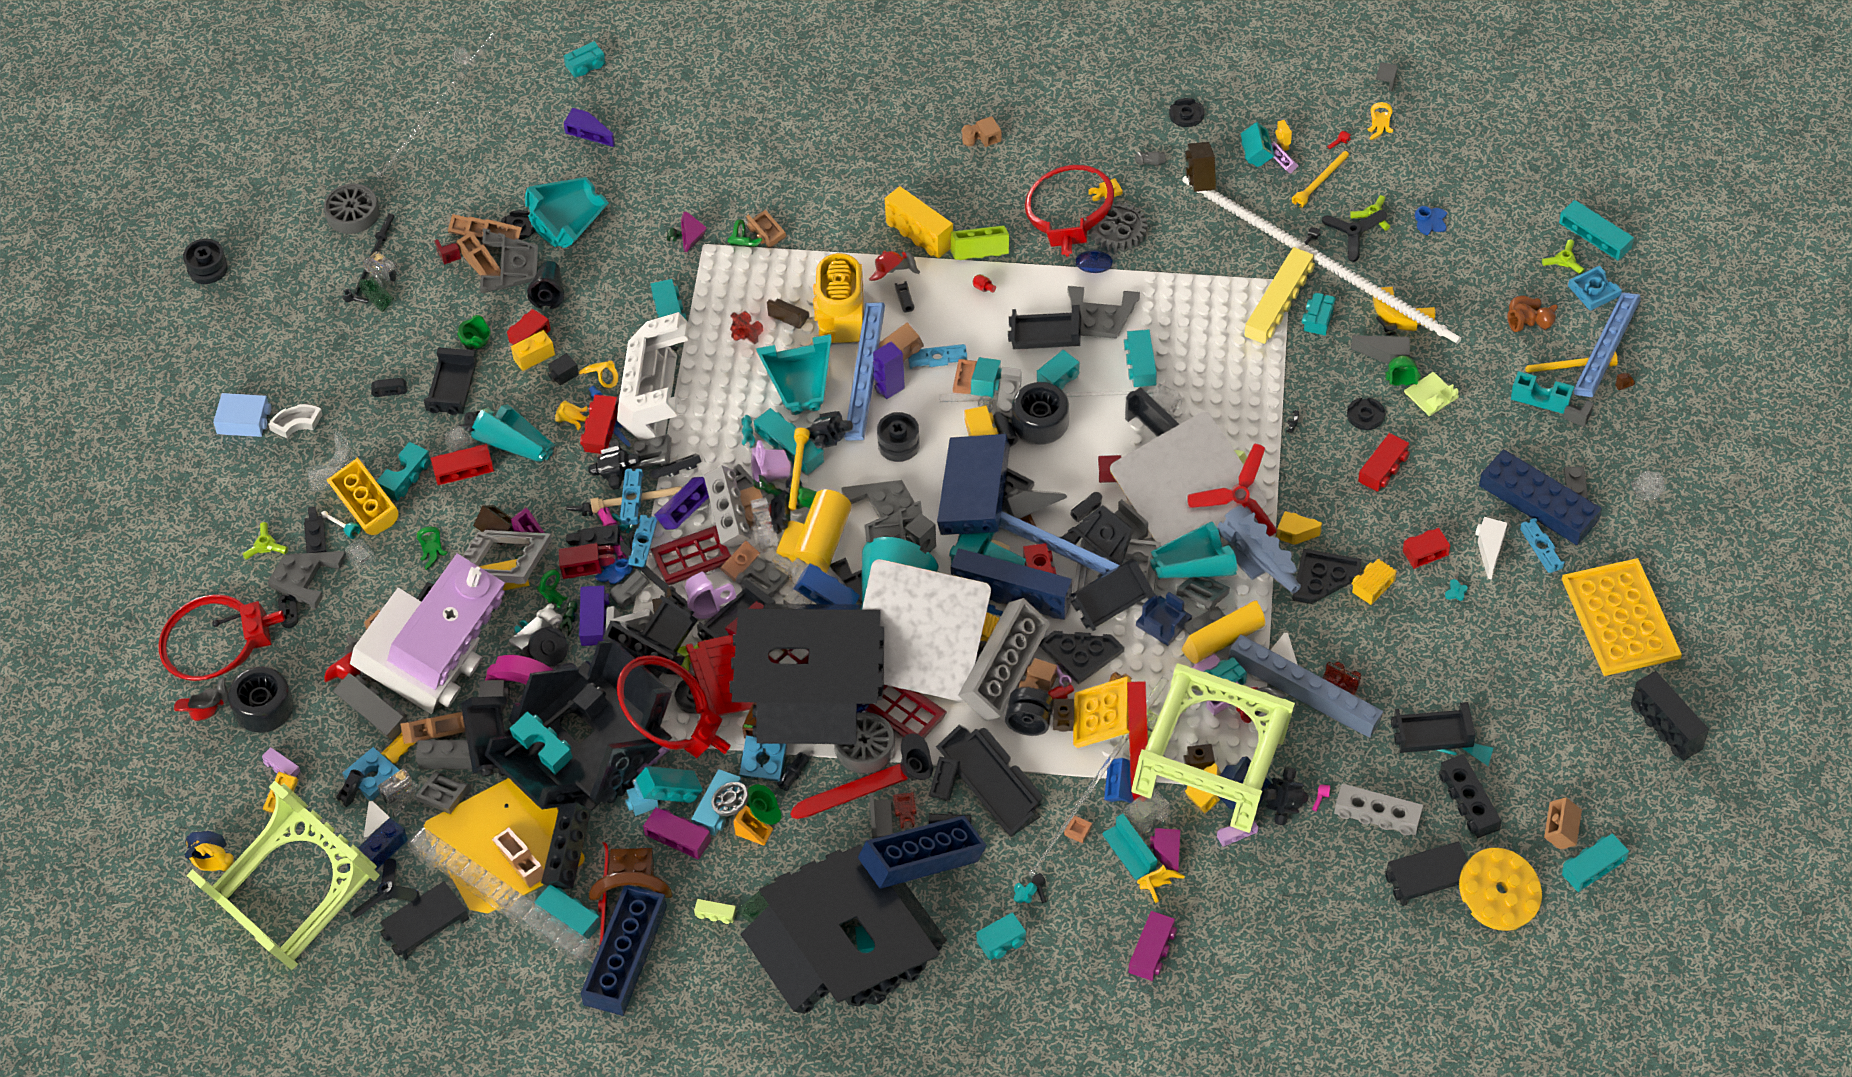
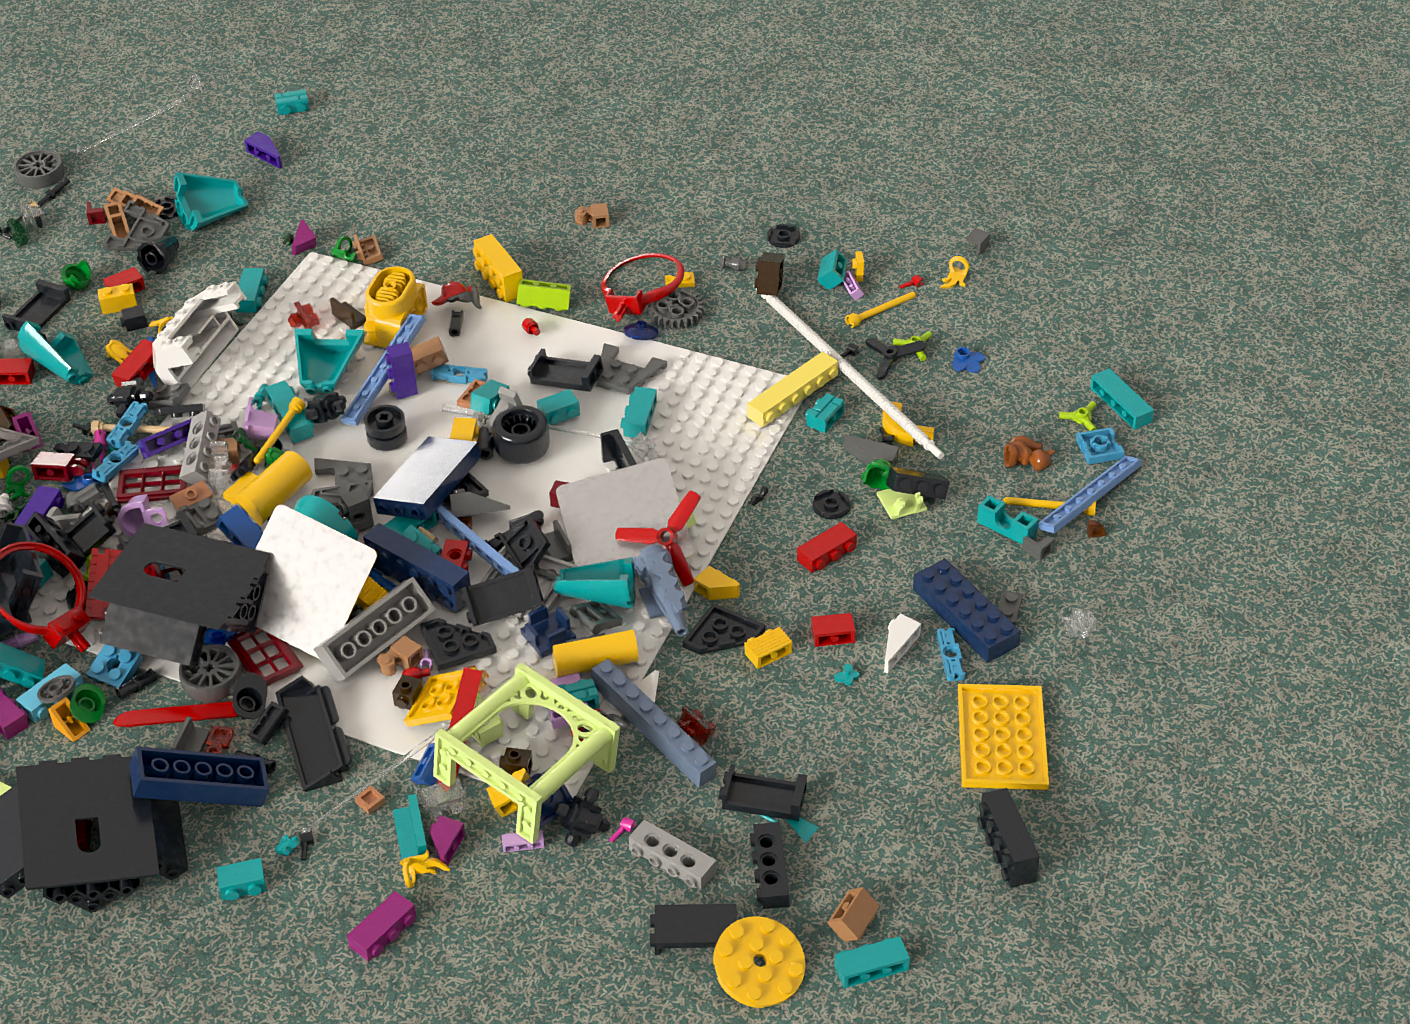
camera: 15 degrees right, 10 degrees down
black wheel [1005,687,1054,736] -> none
none -> black brick [886,466,950,500]

